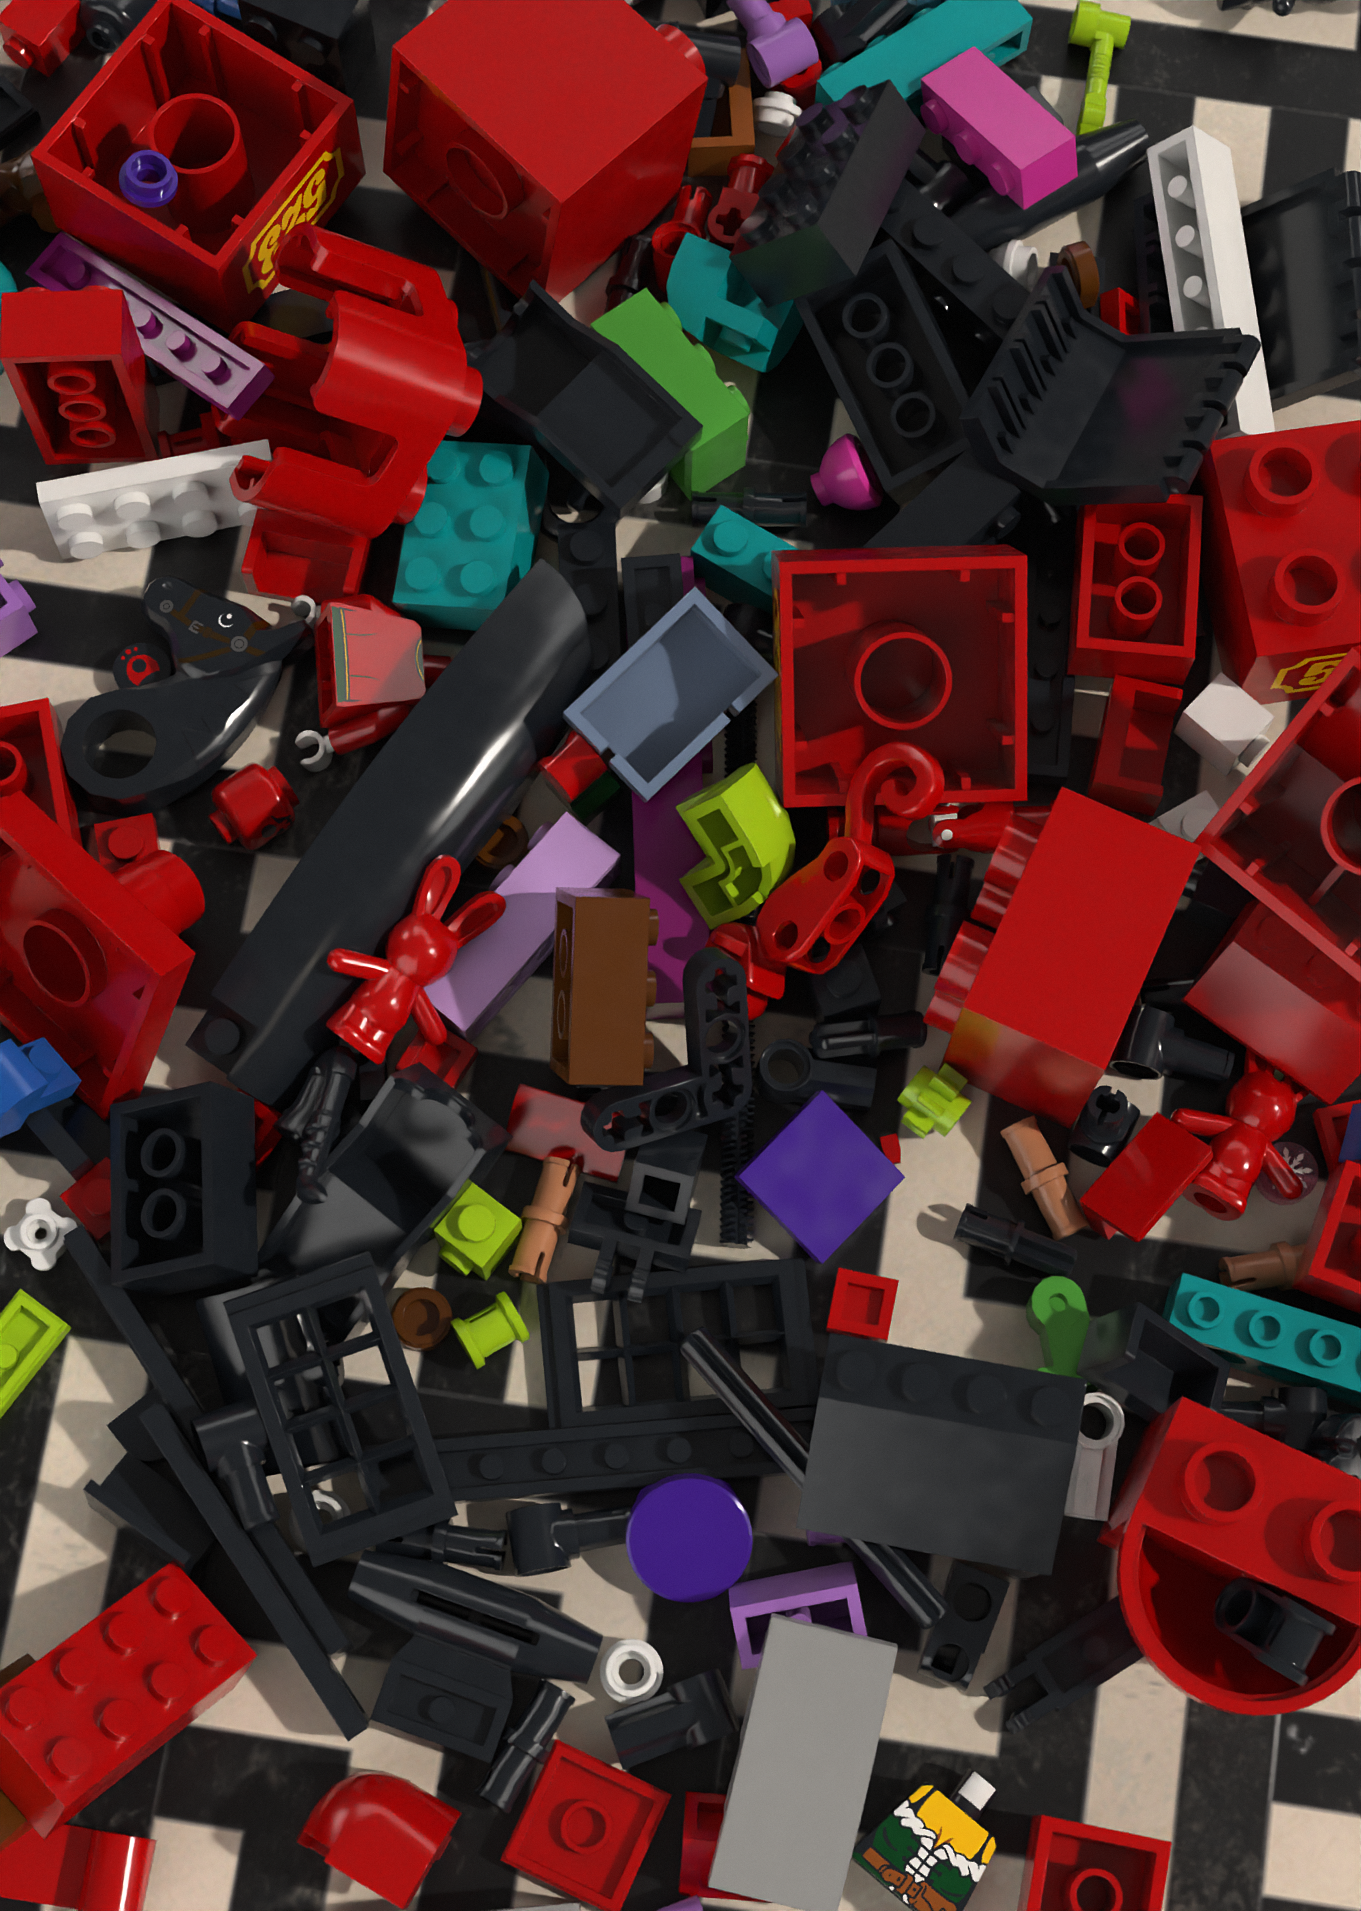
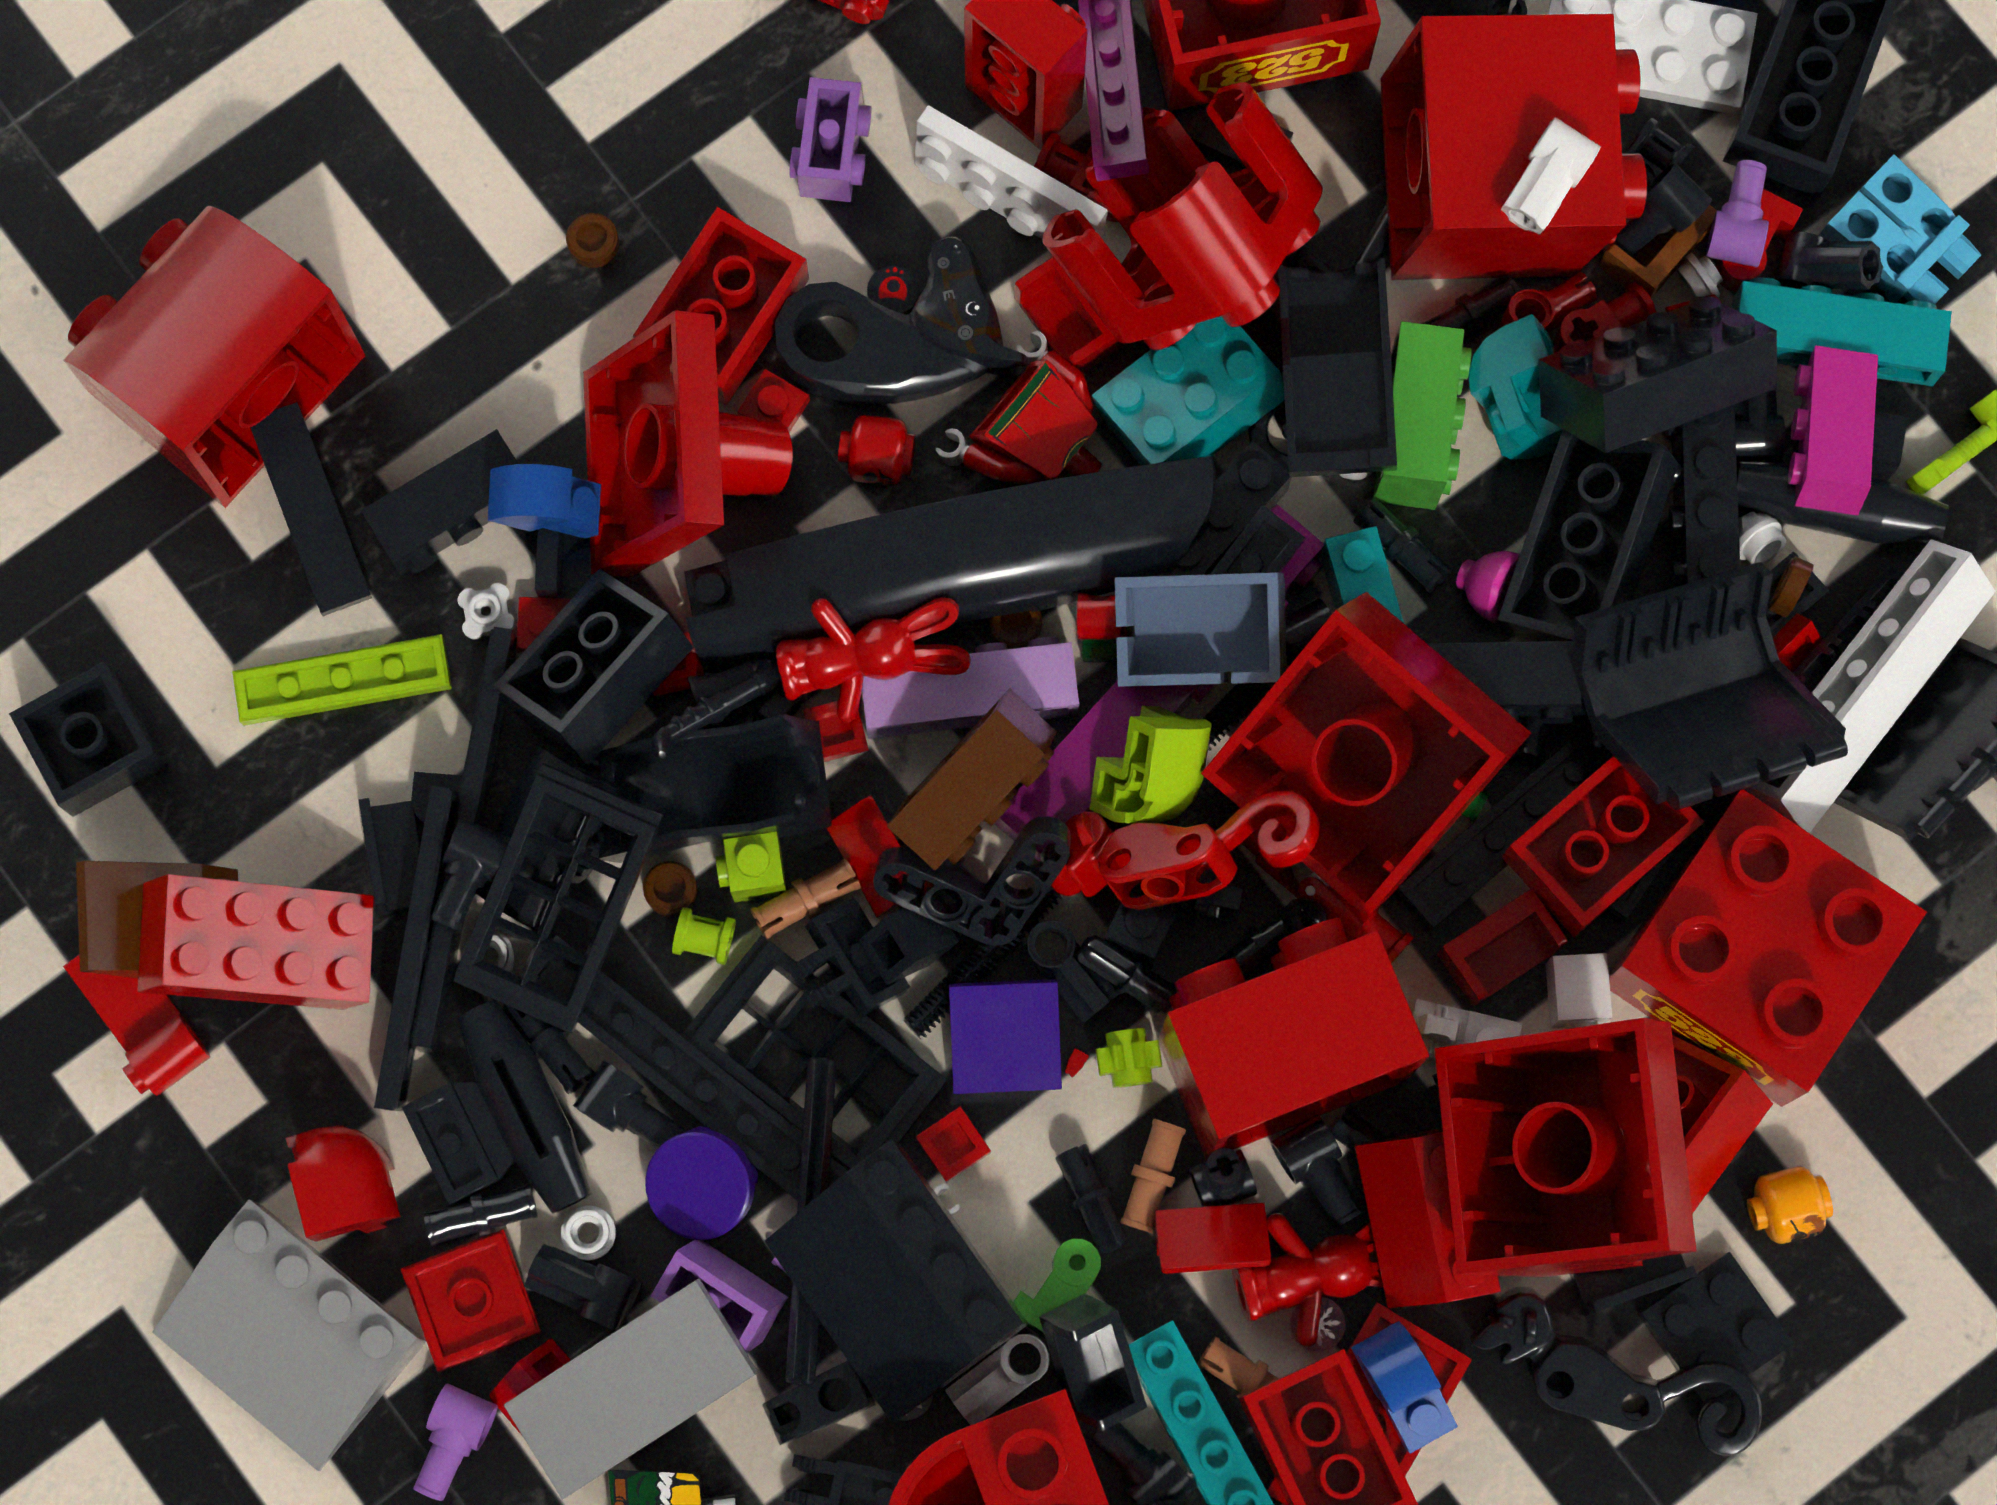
camera: 45 degrees right, 5 degrees up
none -> black hinge [1282,897,1328,935]
none -> white piece [1500,117,1601,235]

